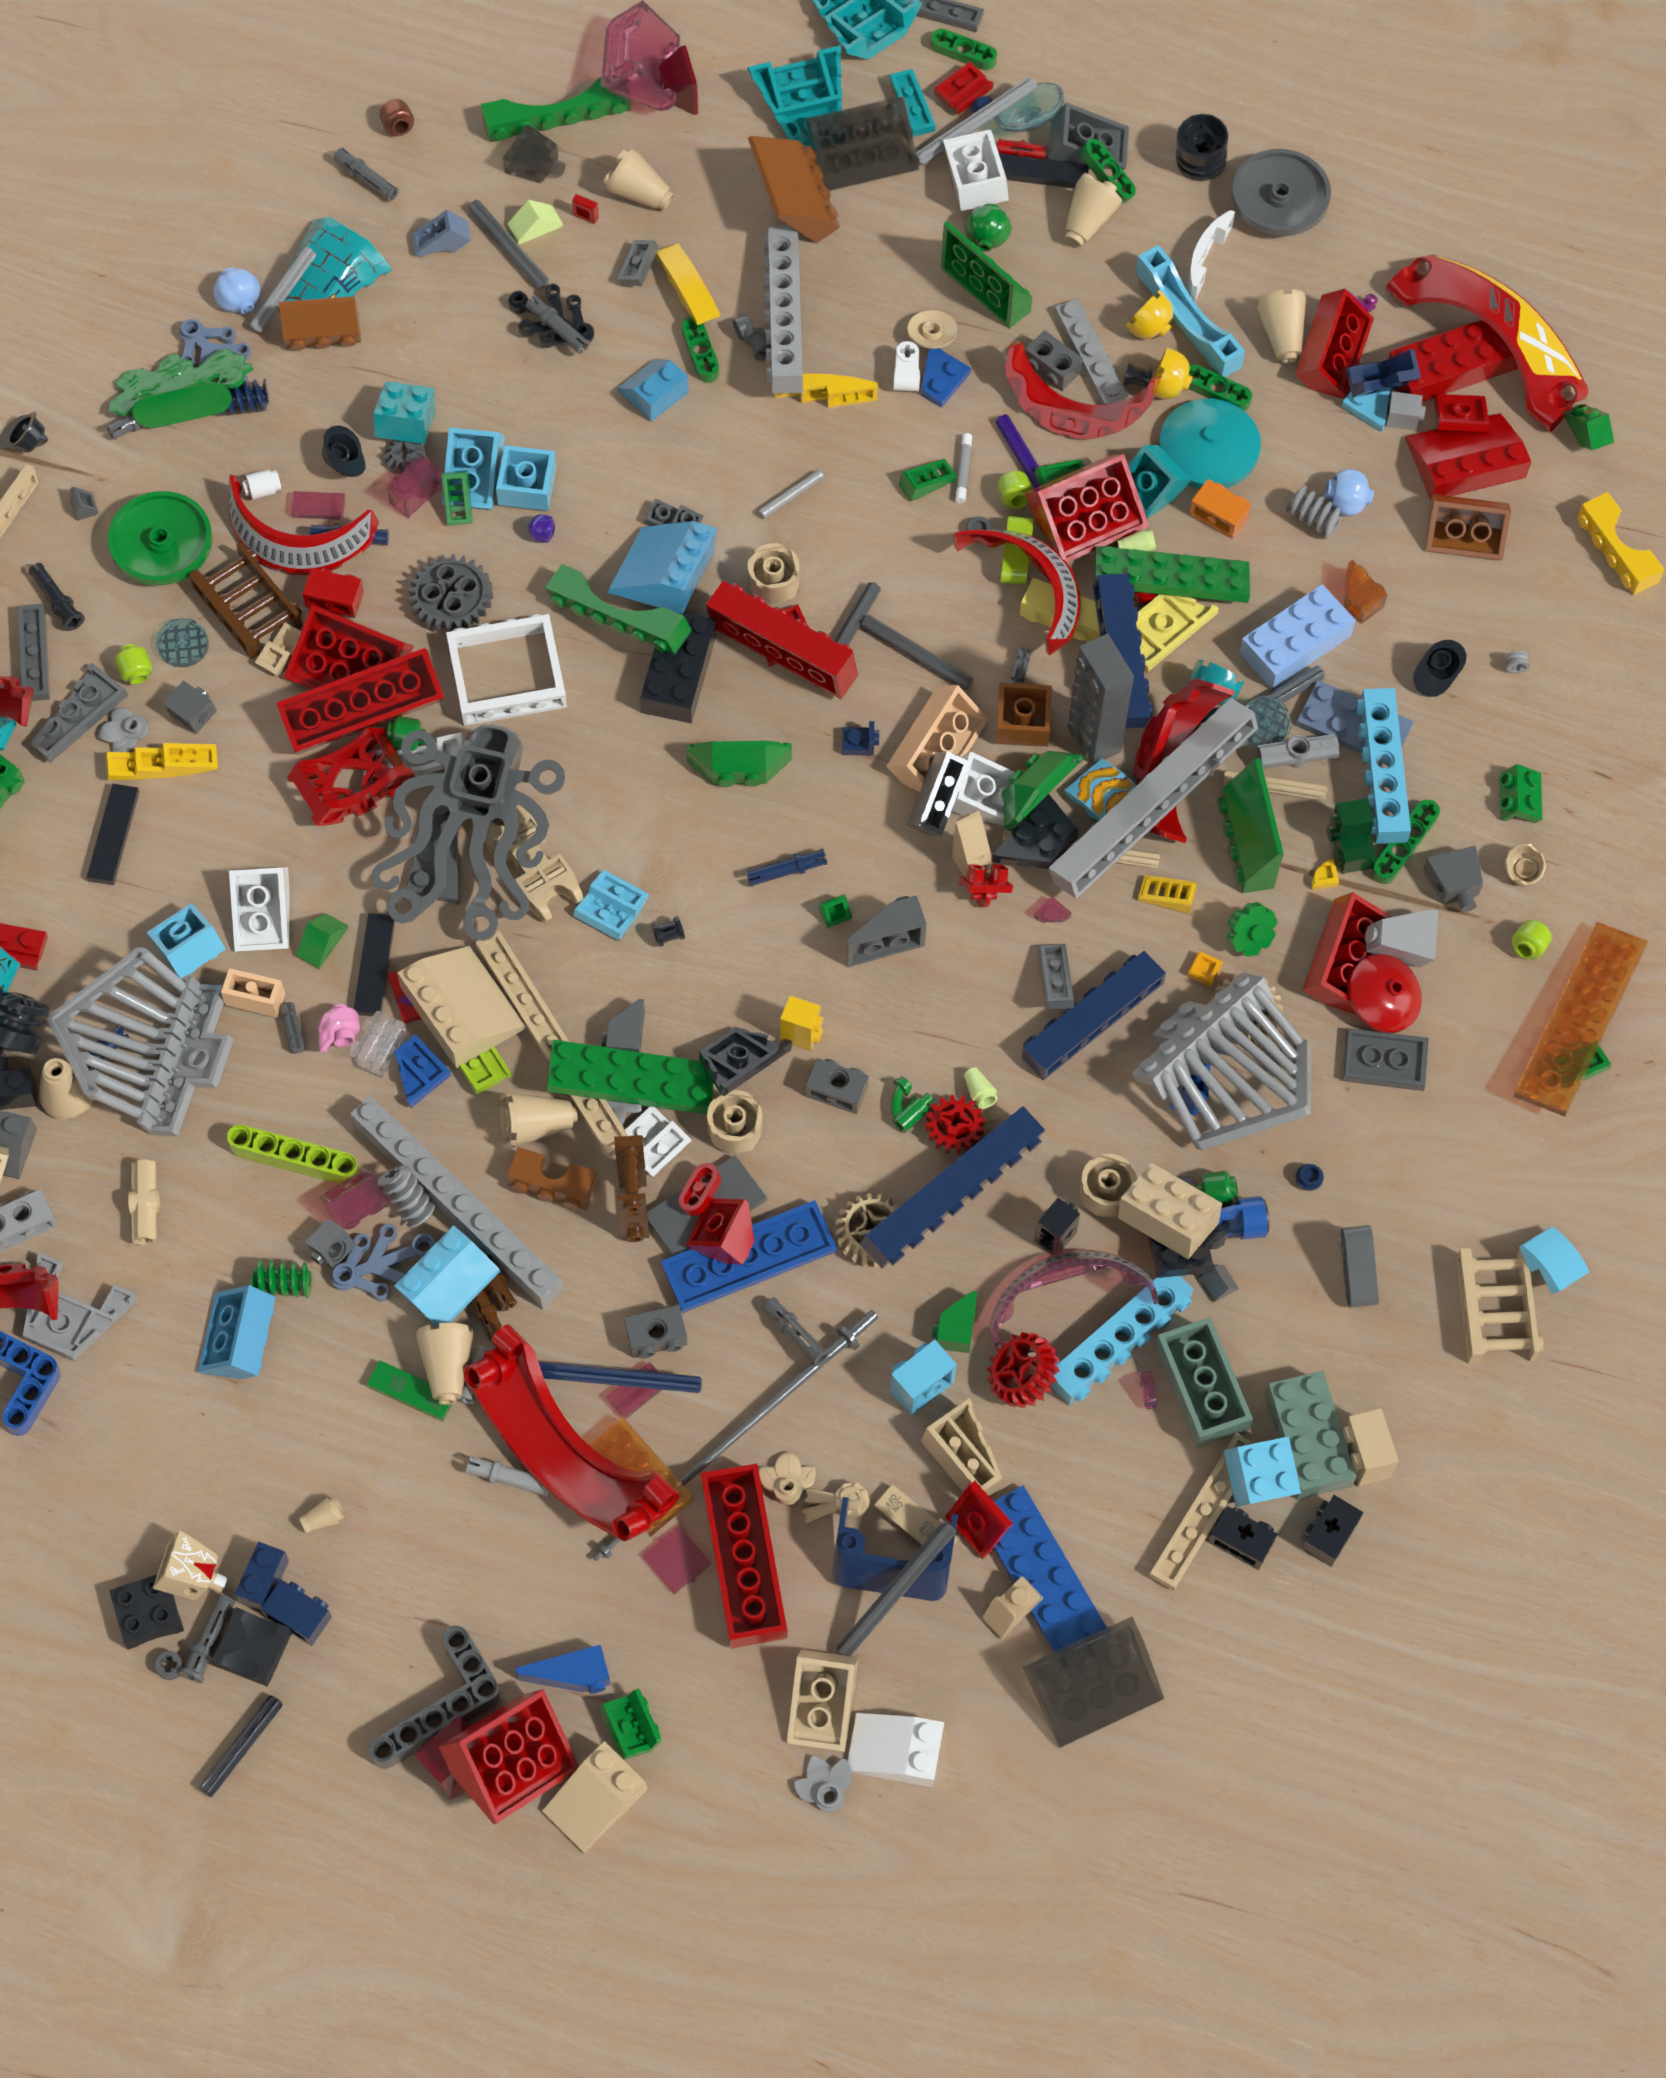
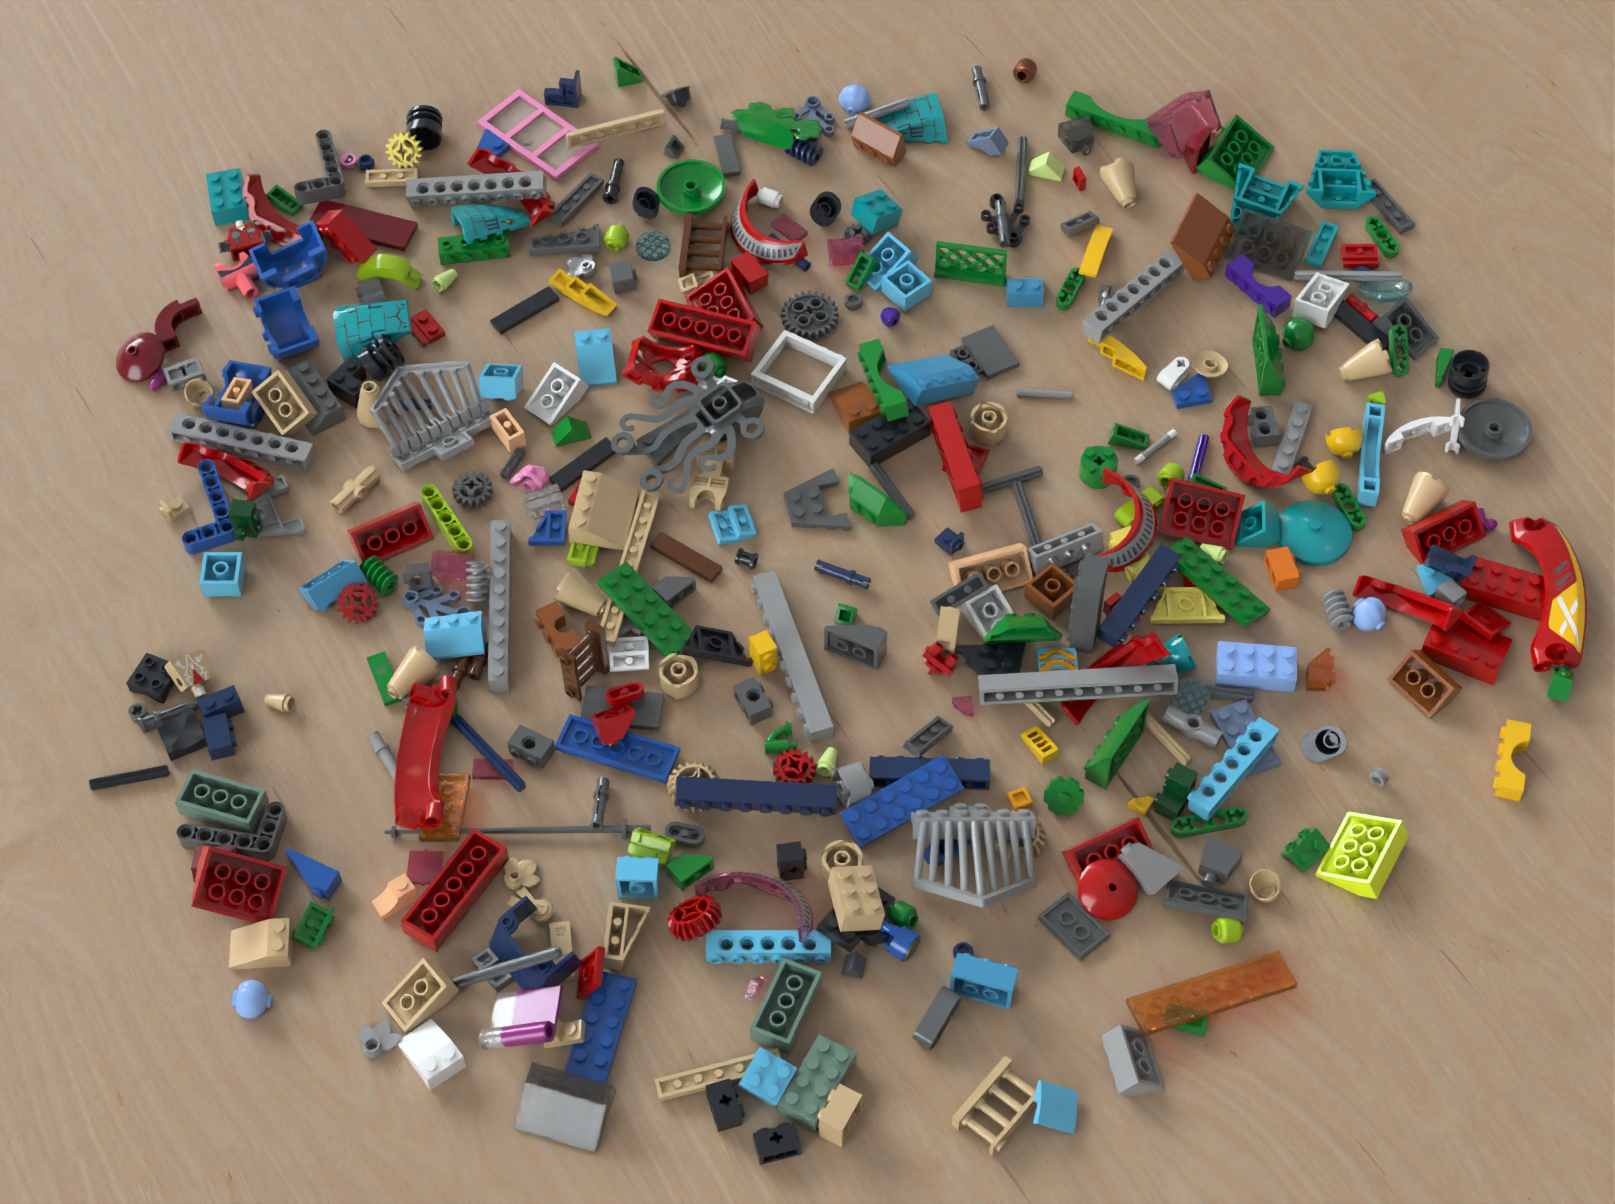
camera: 45 degrees right, 10 degrees down
none -> sand green brick [175,769,269,834]
none -> medium azure brick [199,552,246,597]
none -> dark green brick [228,499,263,541]
none -> light blue plant [232,980,272,1019]
none -> red gear [336,582,379,624]
none -> red slope [347,501,434,562]
none -> light nougat arch [372,873,418,920]
none -> dark grey gear [452,471,493,509]
none -> dark grey slope [471,948,514,993]
none -> door [478,986,563,1050]
none -> medium azure slope [574,328,617,387]
none -> lime brick [627,827,676,867]
none -> black piece [632,187,660,219]
none -> reddish brown tile [650,532,723,583]
none -> dark grey plate [665,821,705,847]
none -> dark grey tile [714,134,740,177]
none -> light grey brick [750,570,834,743]
none -> dark grey wing [784,469,851,531]
none -> dark orange slope [828,382,881,434]
none -> light grey brick [831,761,874,808]
none -> blue plate [839,754,964,849]
none -> dark grey tile [845,293,862,310]
none -> dark grey axle [870,462,915,520]
none -> green fence [934,241,1008,287]
none -> dark azure brick [950,953,1019,1009]
none -> dark grey tile [961,325,1020,379]
none -> light grey brick [1027,522,1104,575]
none -> green brick [1079,446,1118,489]
none -> light grey slope [1102,1024,1164,1096]
none -> dark grey tile [1163,880,1249,922]
none -> green slope [1196,114,1274,190]
none -> dark purple arch [1225,254,1292,318]
none -> neon yellow slope [1315,812,1409,899]
none -> red windscreen [1352,574,1464,631]
none -> lime slope [1367,391,1386,405]
none -> green slope [1435,348,1454,388]
none -> white flag [1445,399,1465,454]

